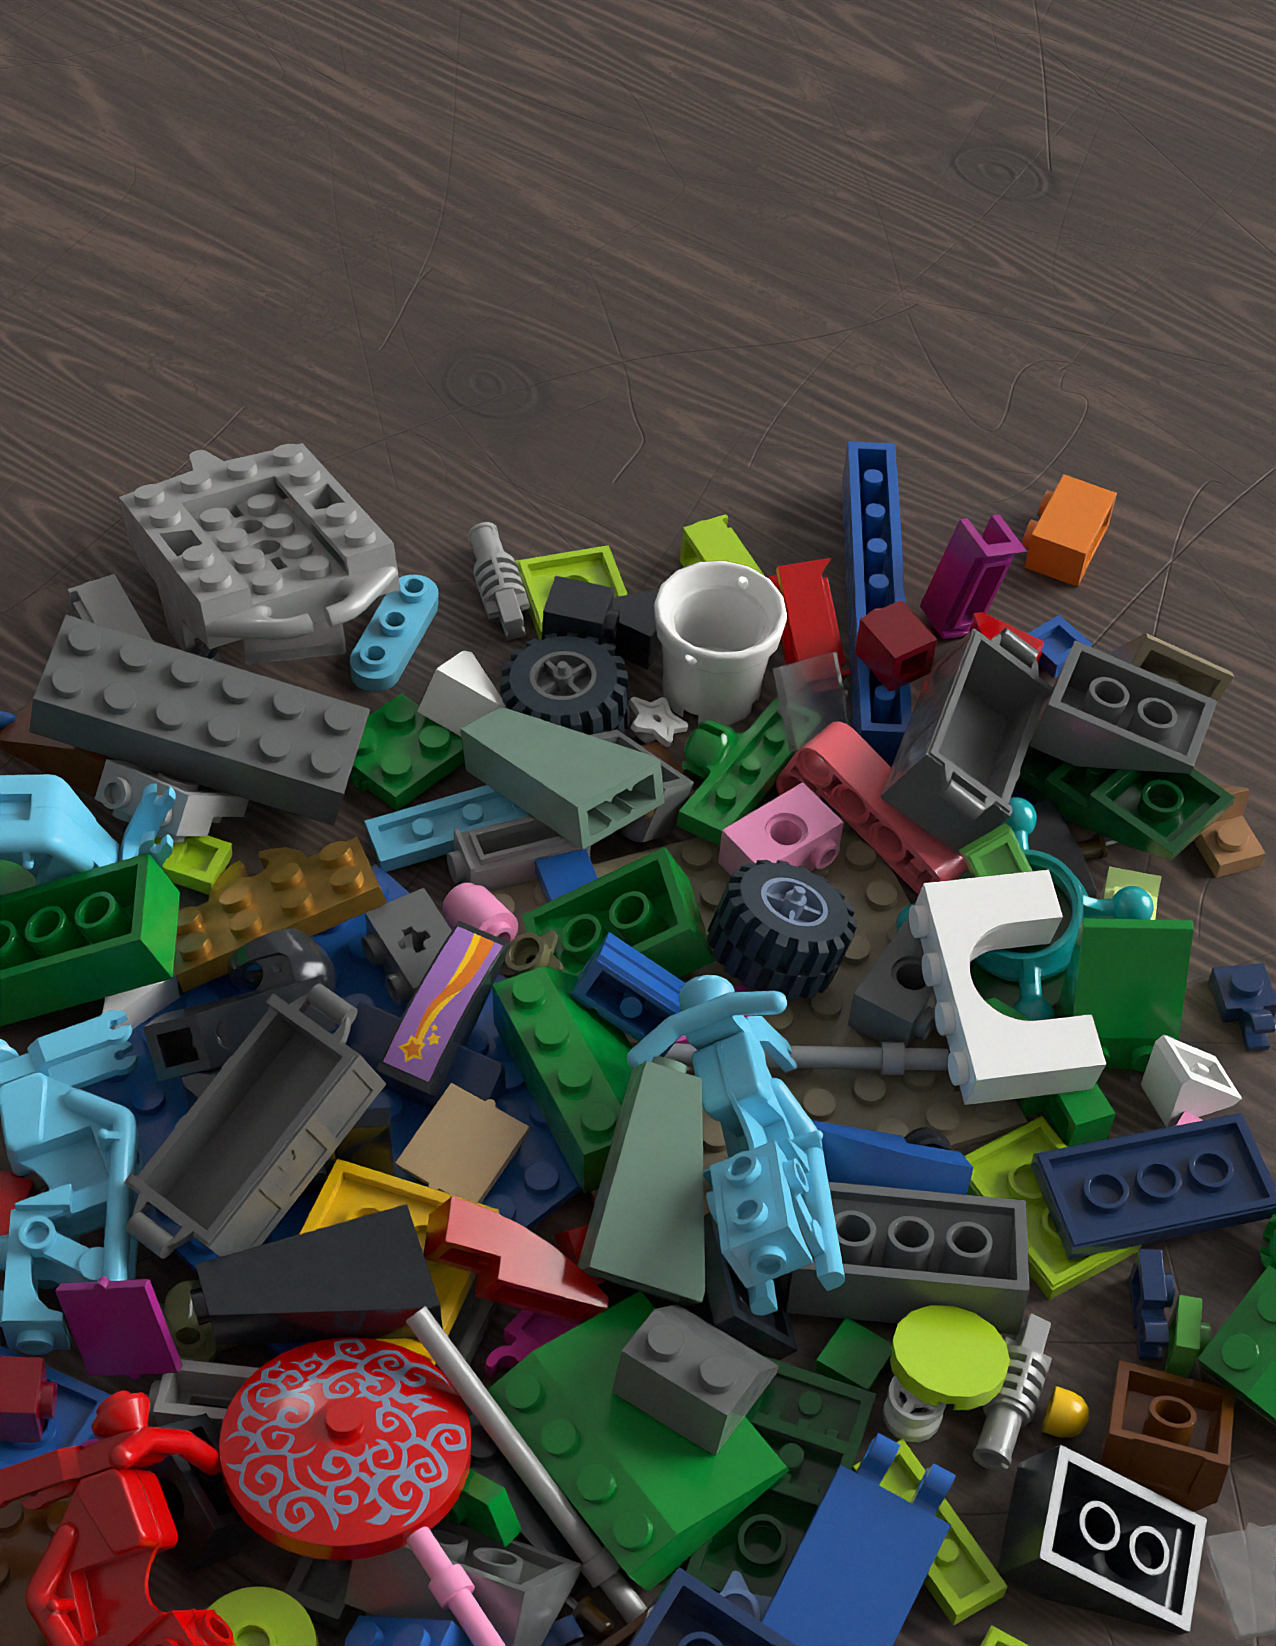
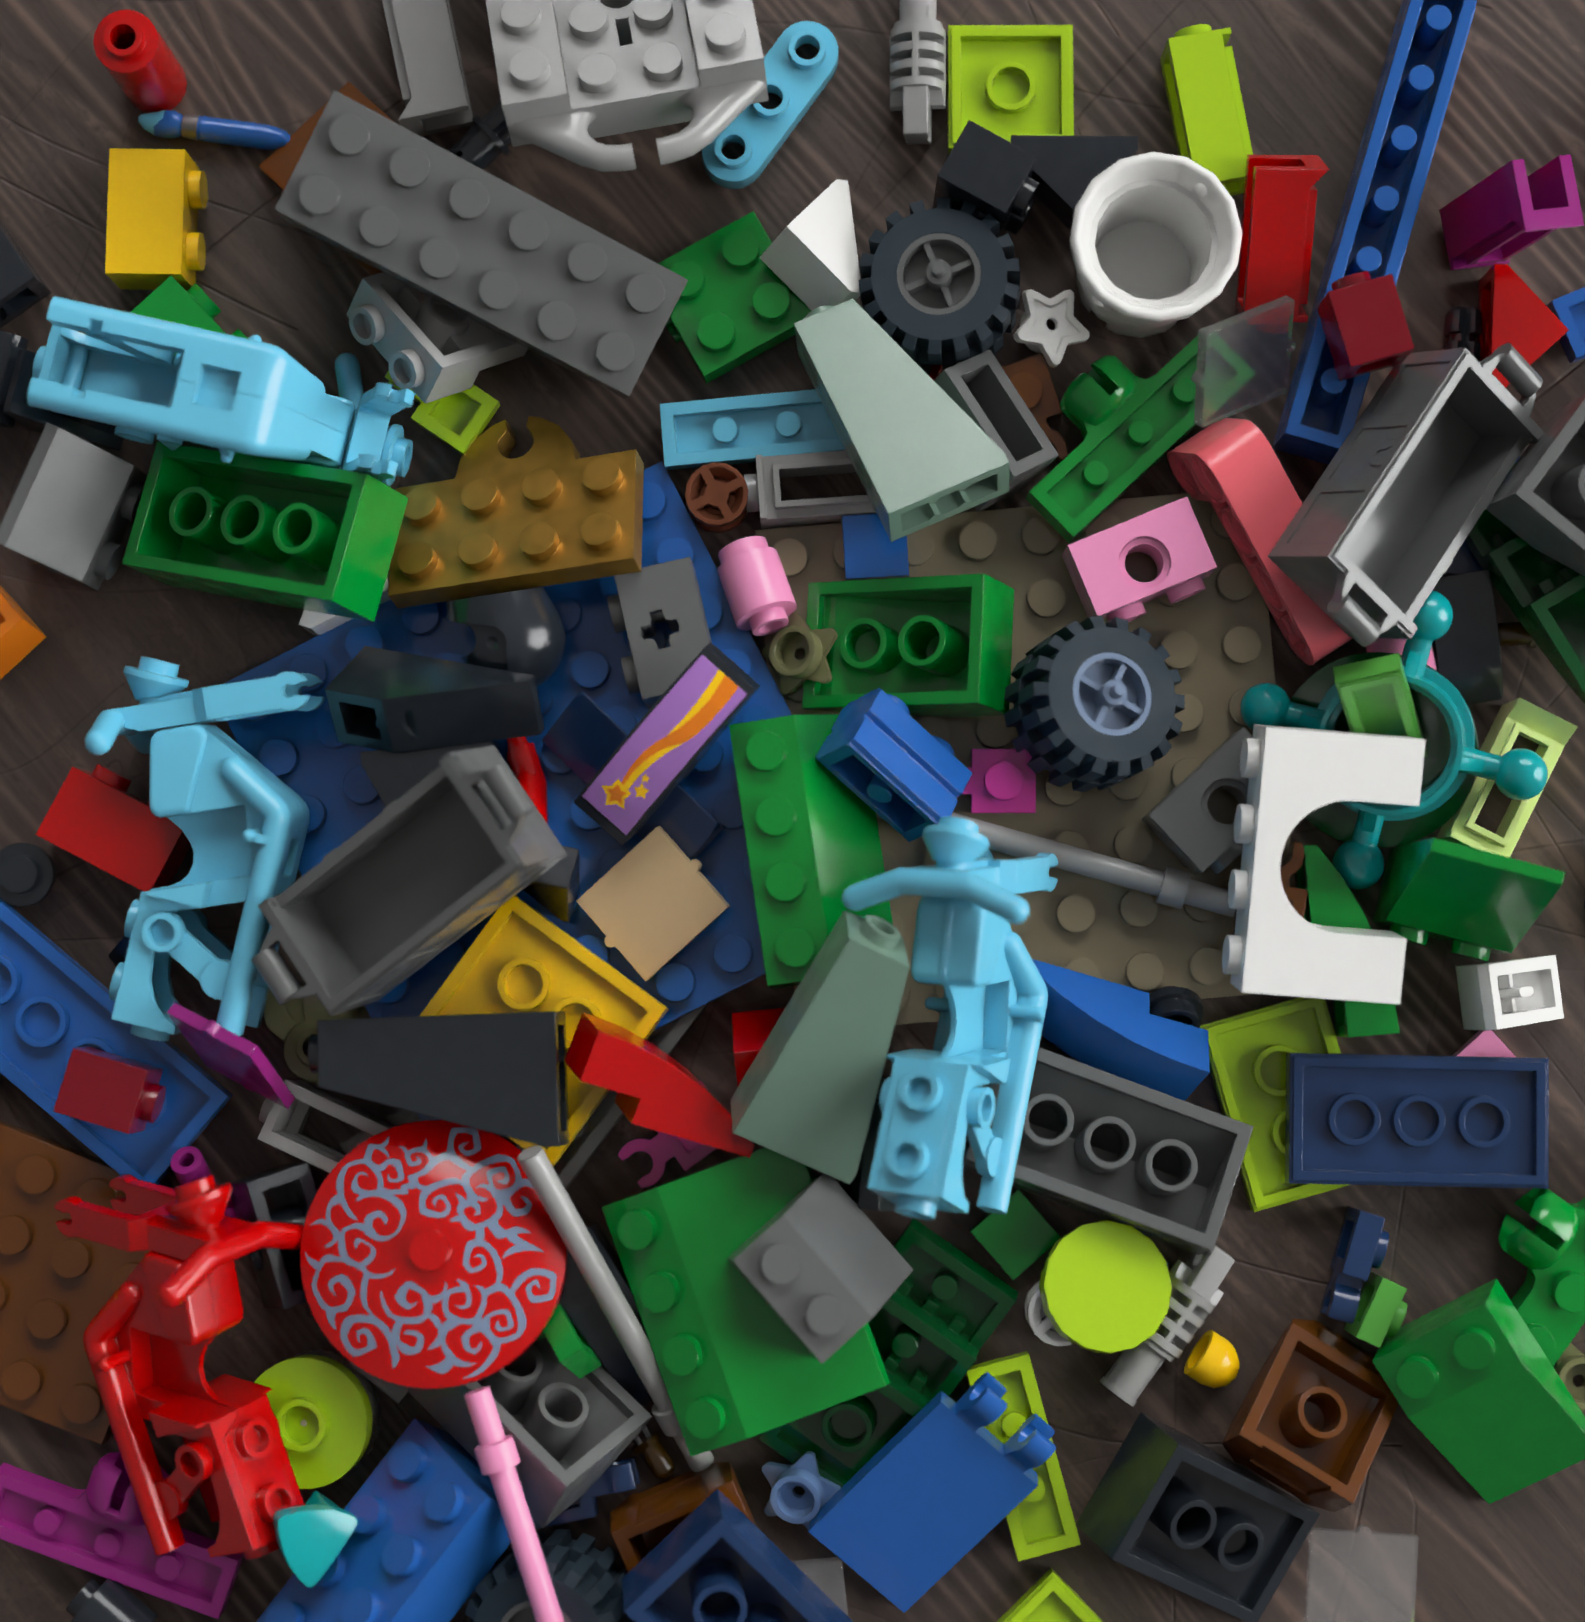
camera: 25 degrees right, 35 degrees up
none -> copper wheel [685,462,748,534]

